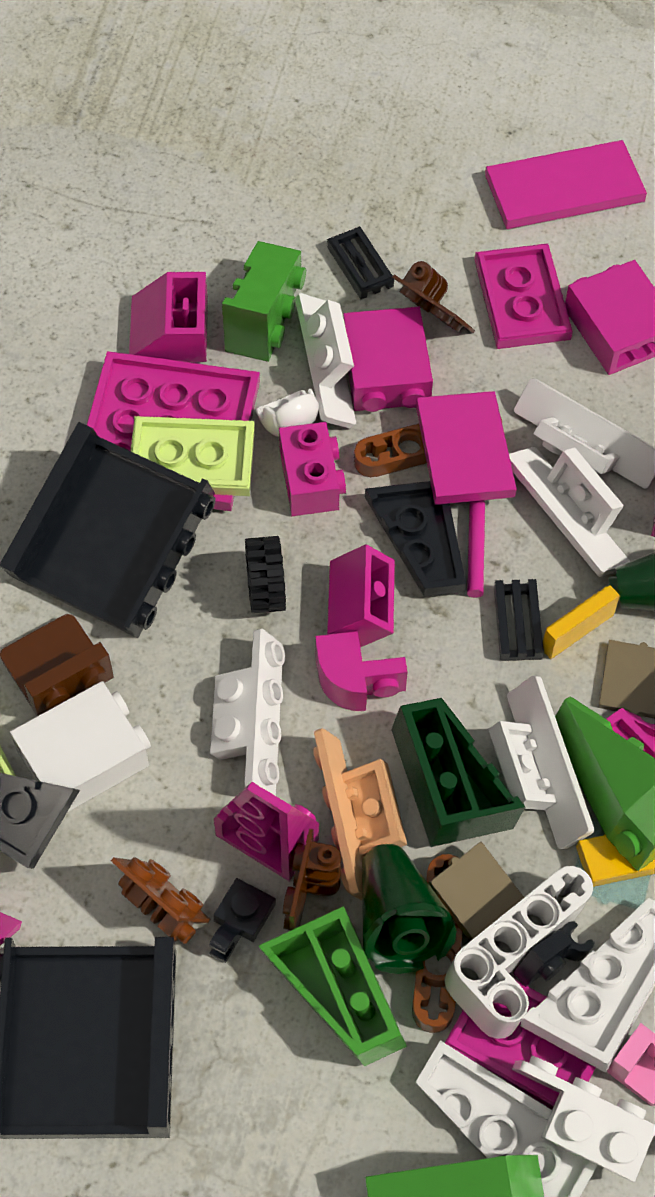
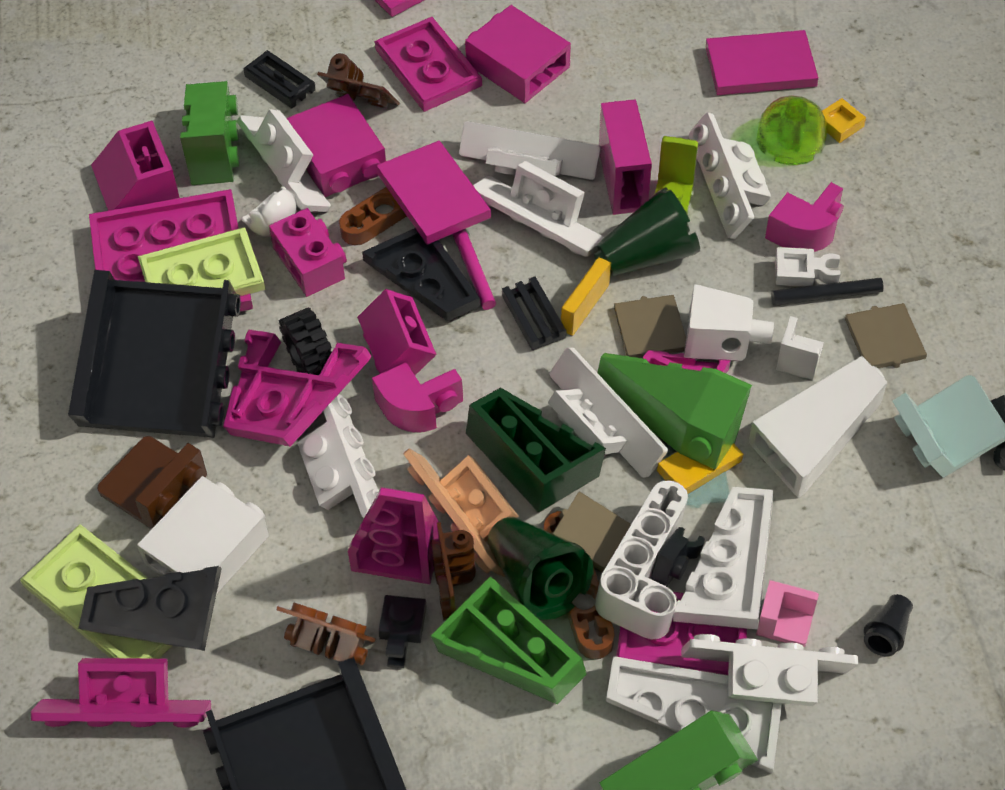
camera: 20 degrees left, 5 degrees down
none -> dark pink wing [223,330,371,447]

